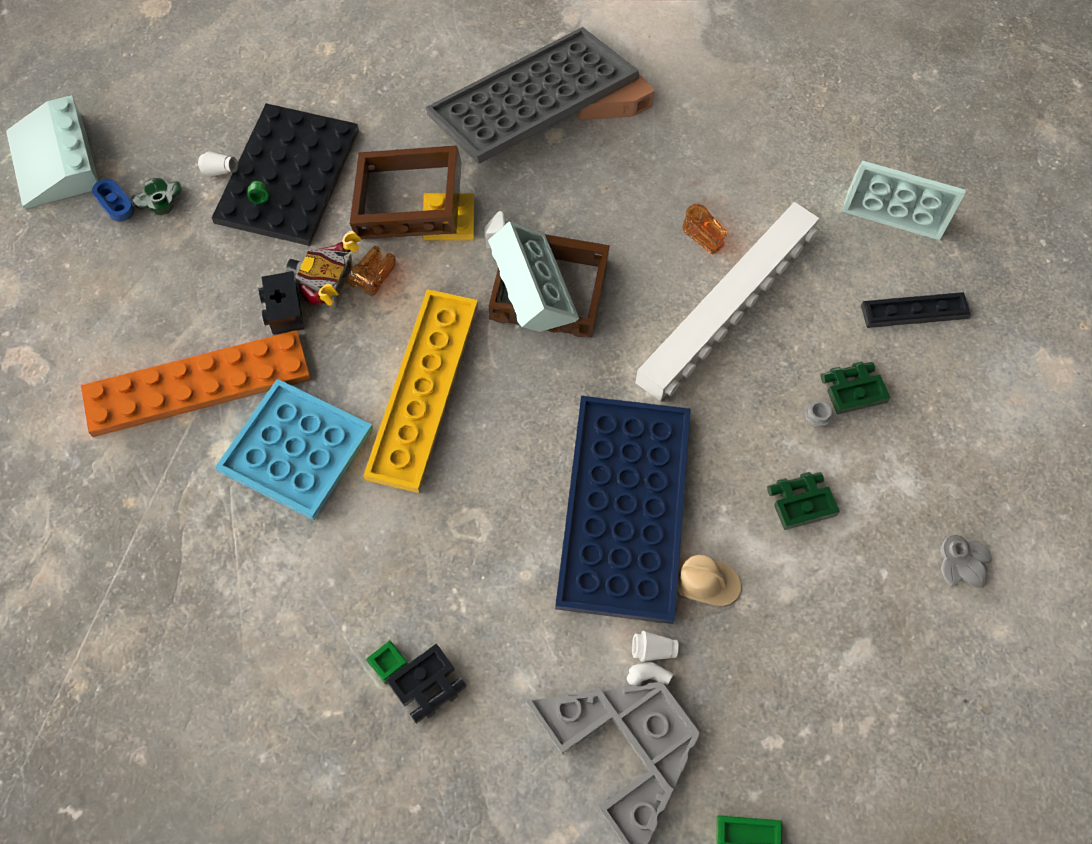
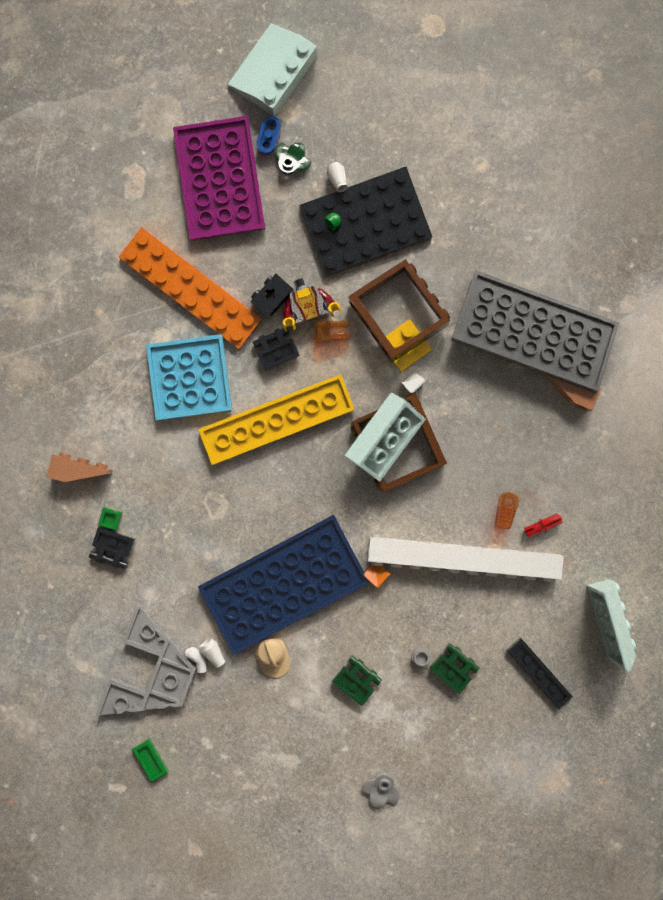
camera: 60 degrees right, 25 degrees up
none -> nougat slope [46,452,113,482]
none -> magenta plate [173,116,266,241]
none -> black plate [252,328,300,371]
none -> orange slope [364,565,390,588]
none -> red axle [524,513,563,539]

